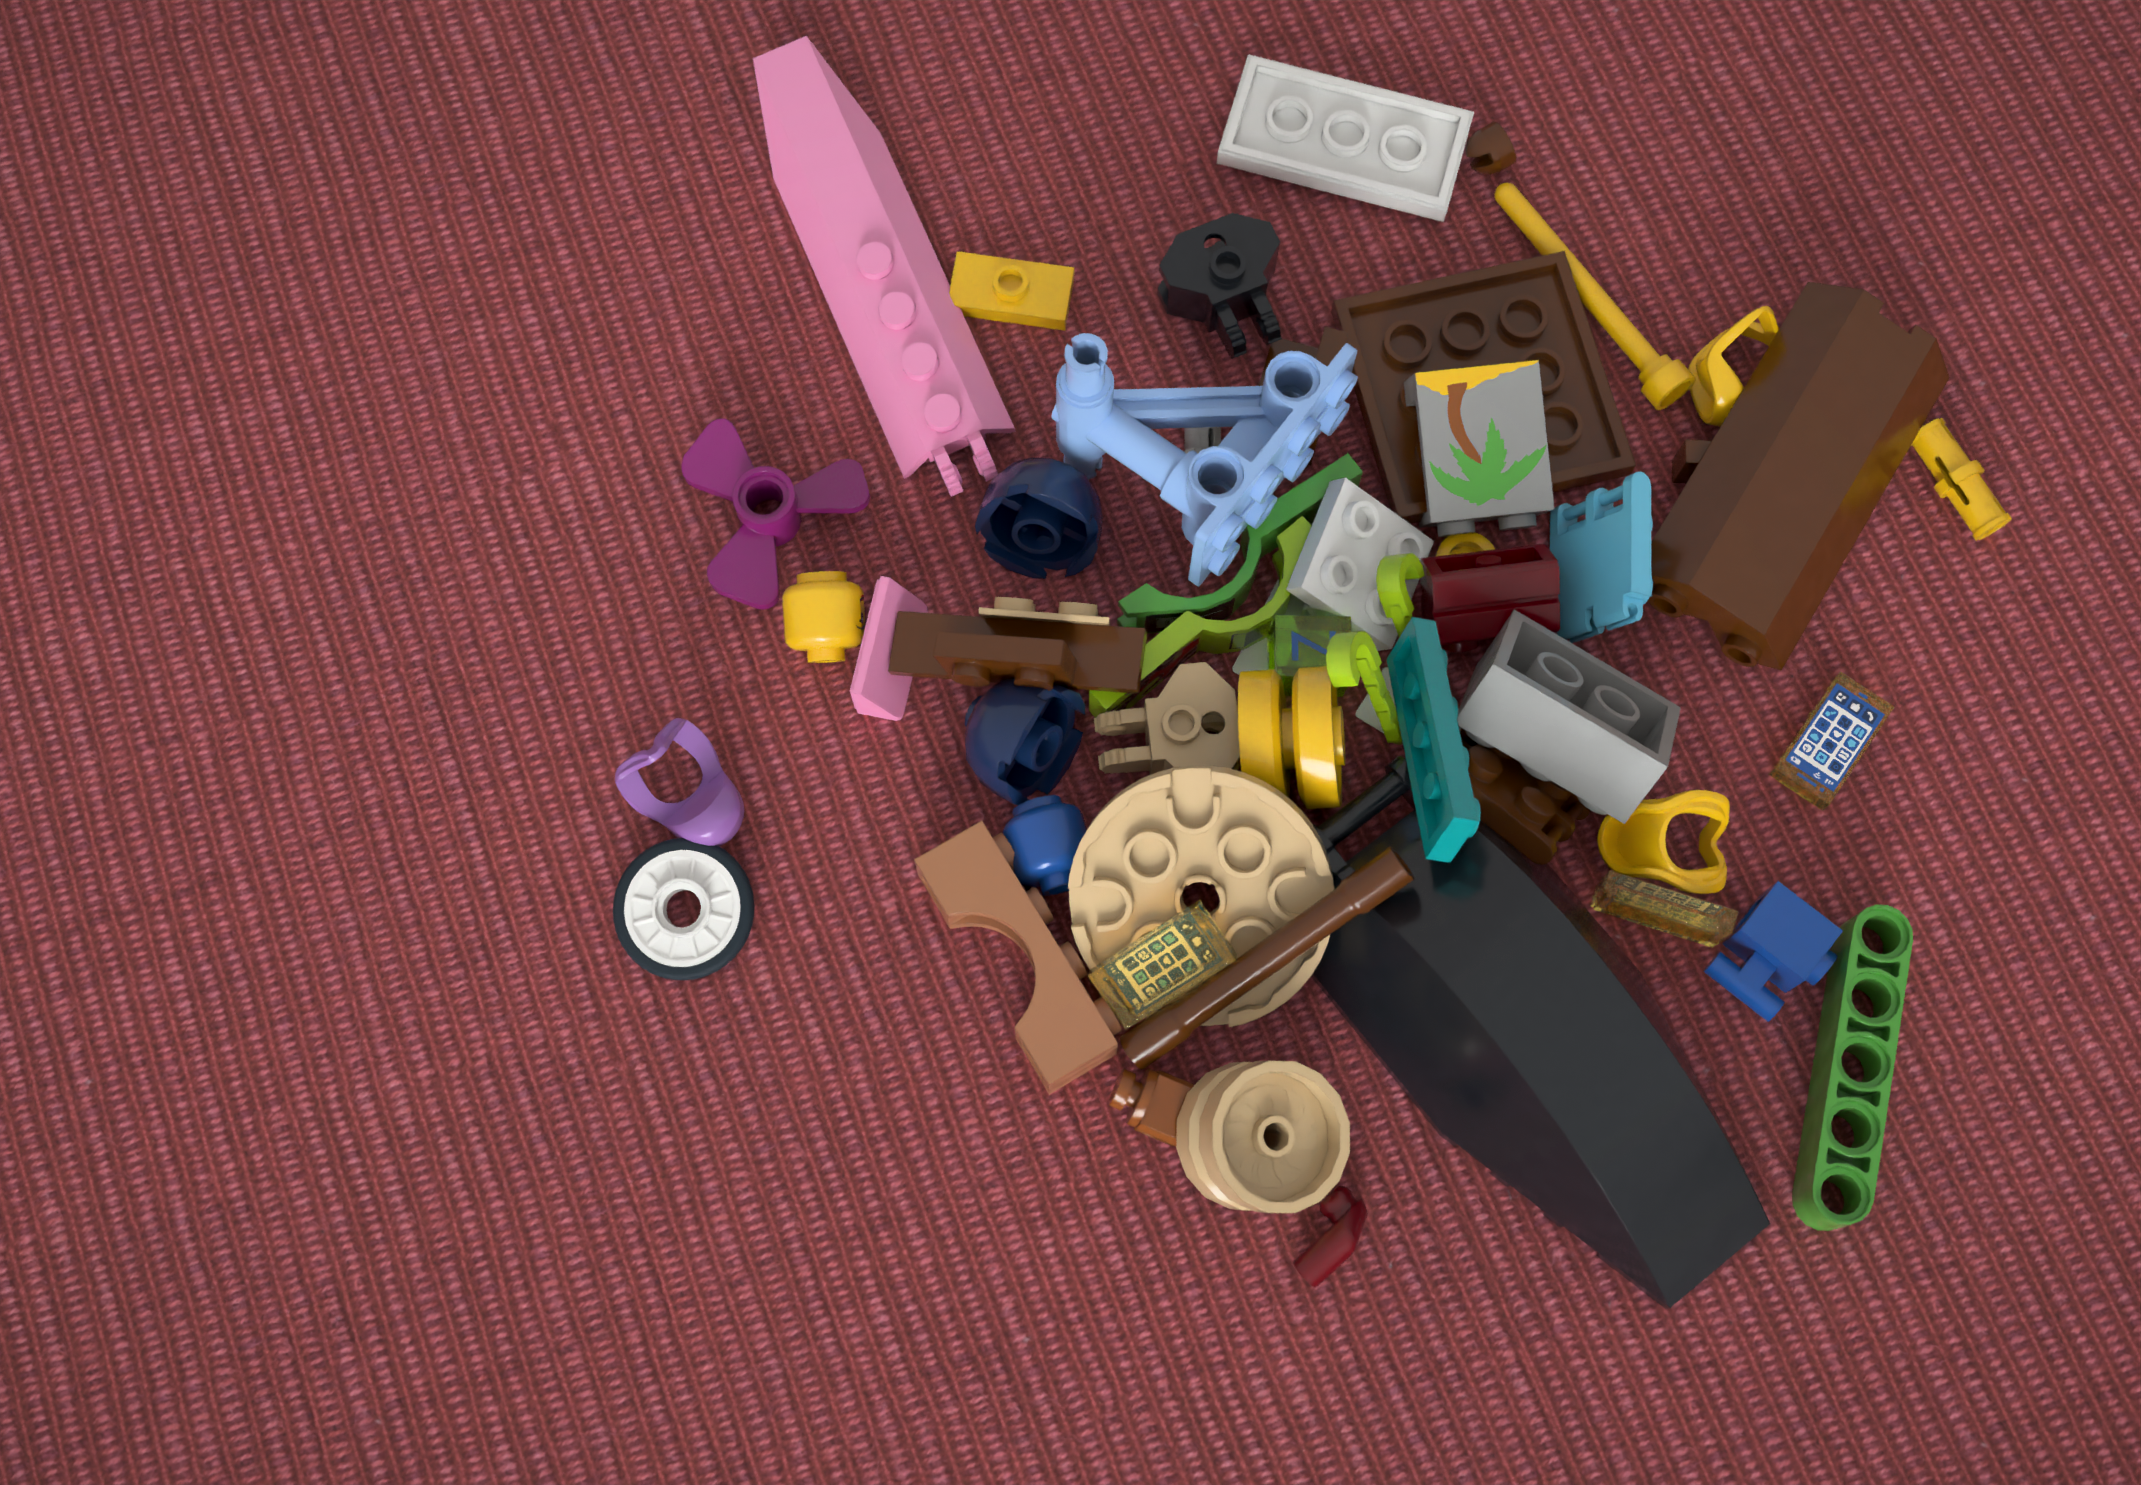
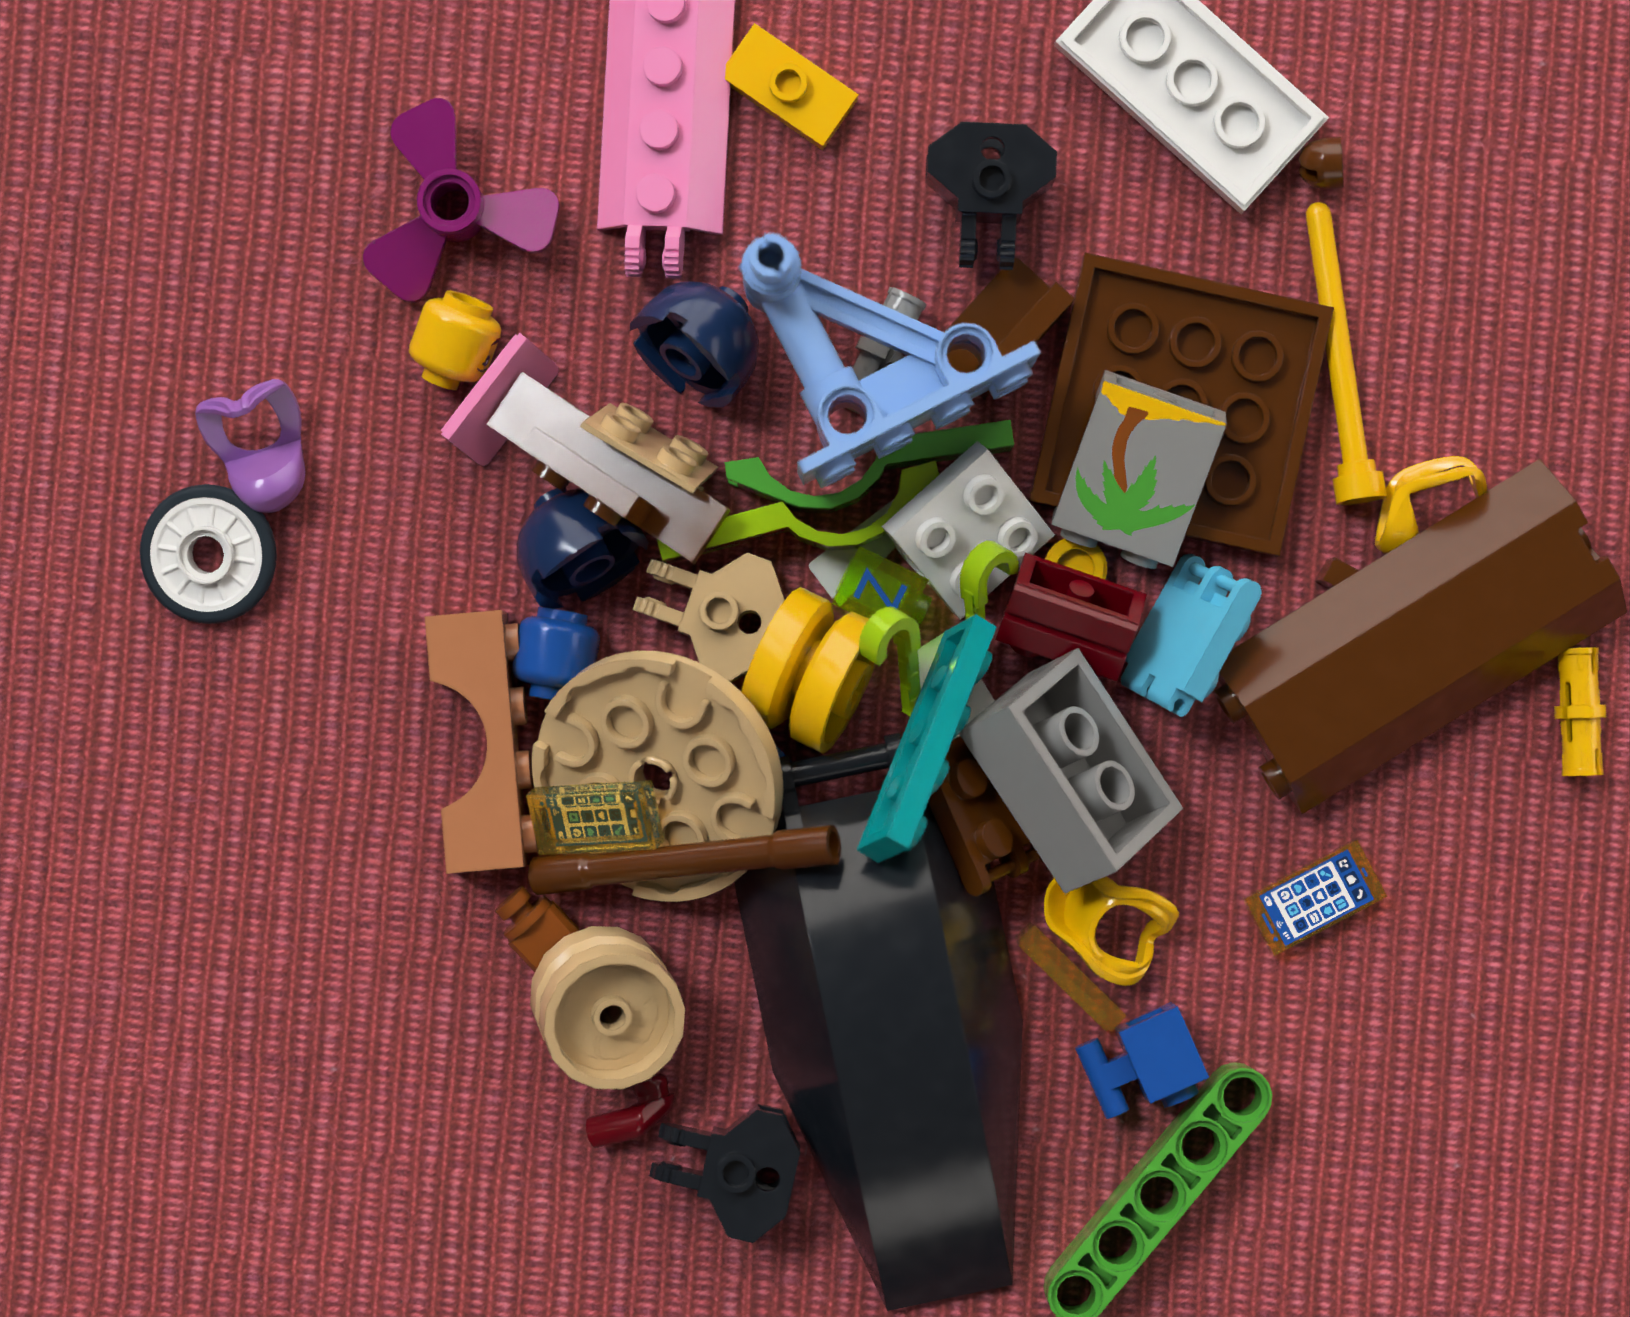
camera: 25 degrees right, 15 degrees up
none -> black hinge [649,1103,801,1243]

